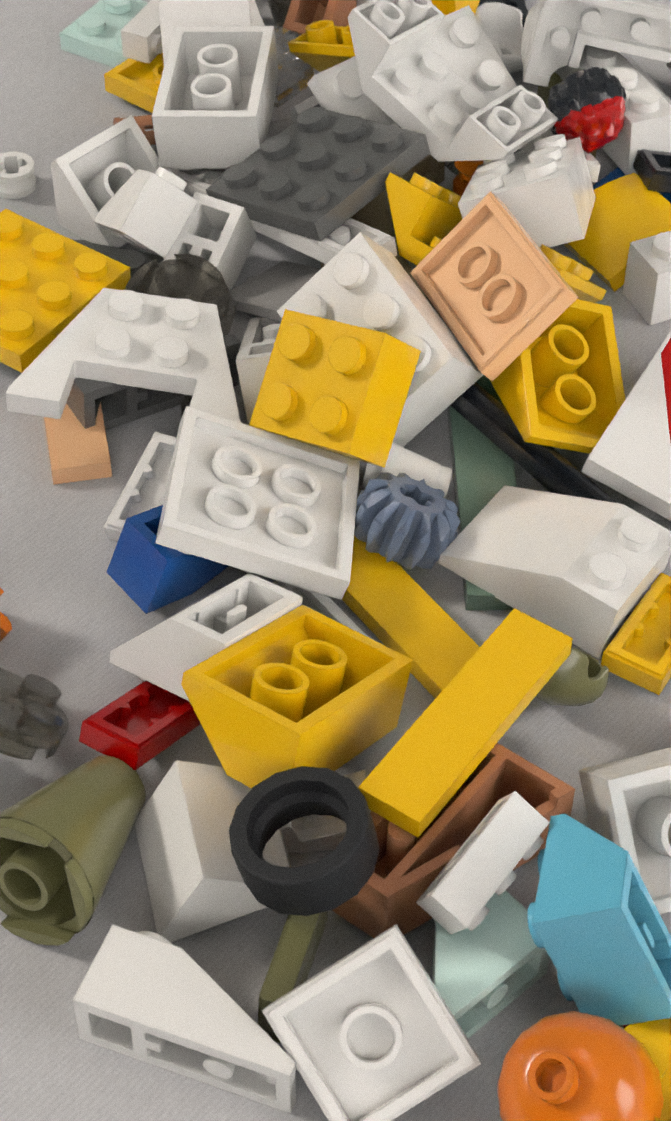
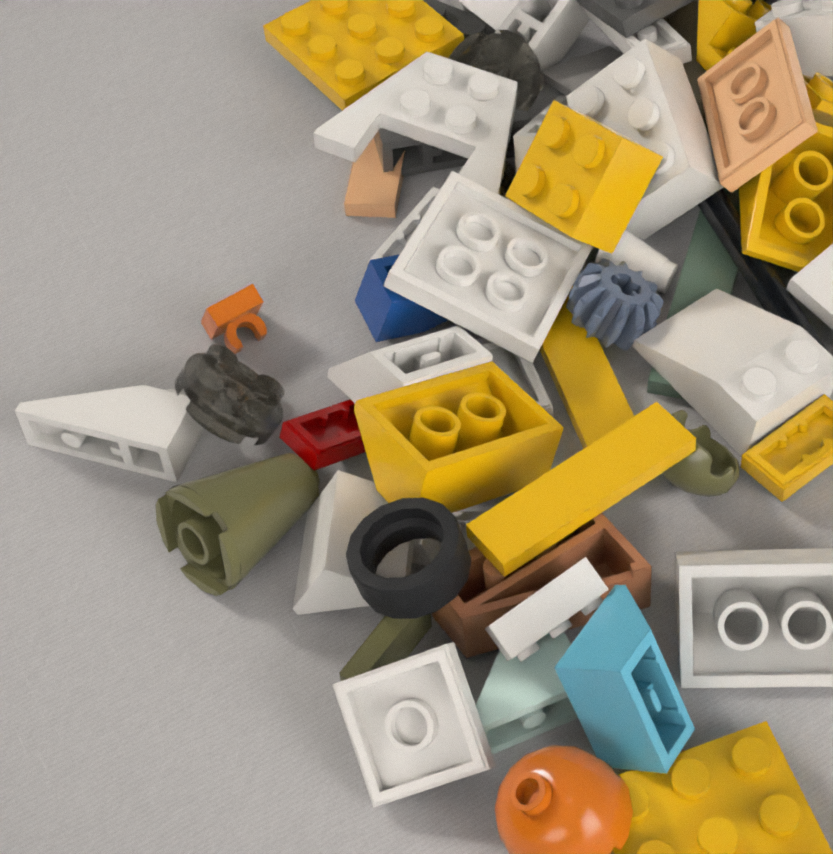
camera: 25 degrees right, 5 degrees up
white slope [73,925,296,1114] -> none

